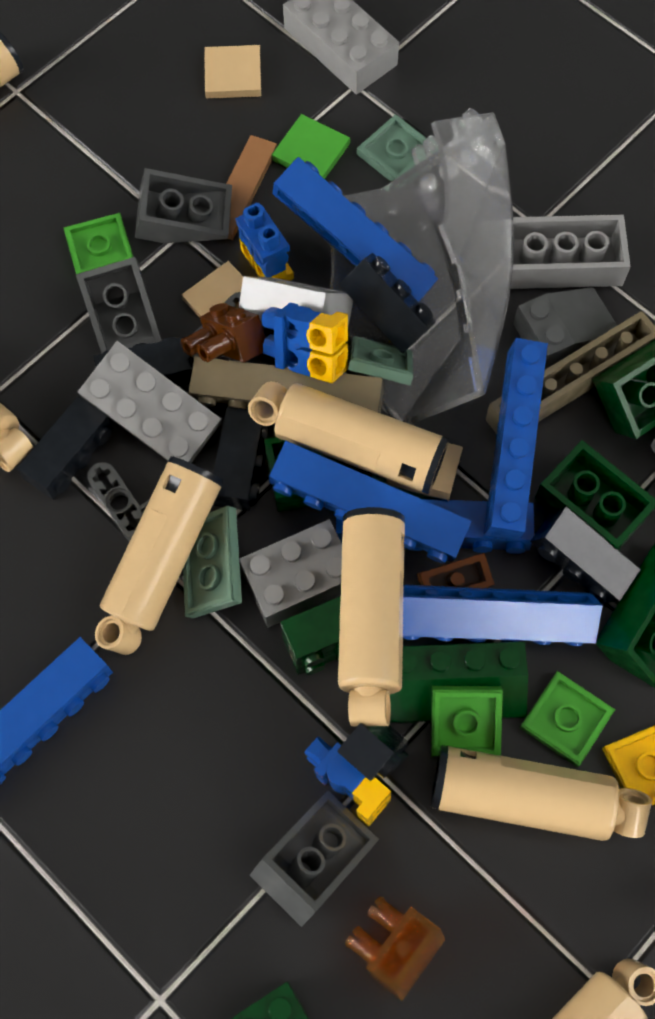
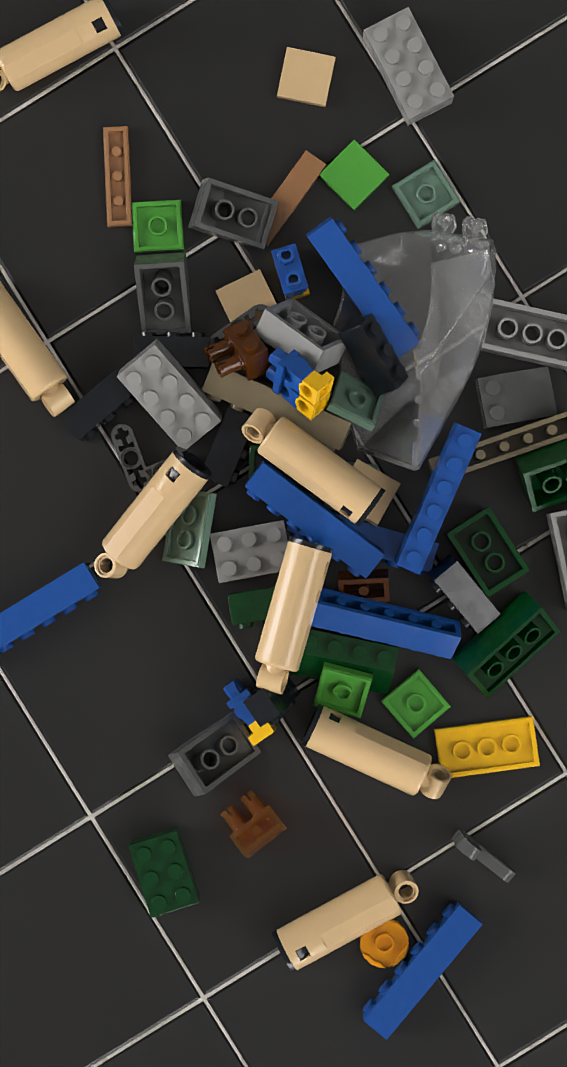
camera: 15 degrees right, 20 degrees up
none -> medium nougat tile [103,126,133,228]

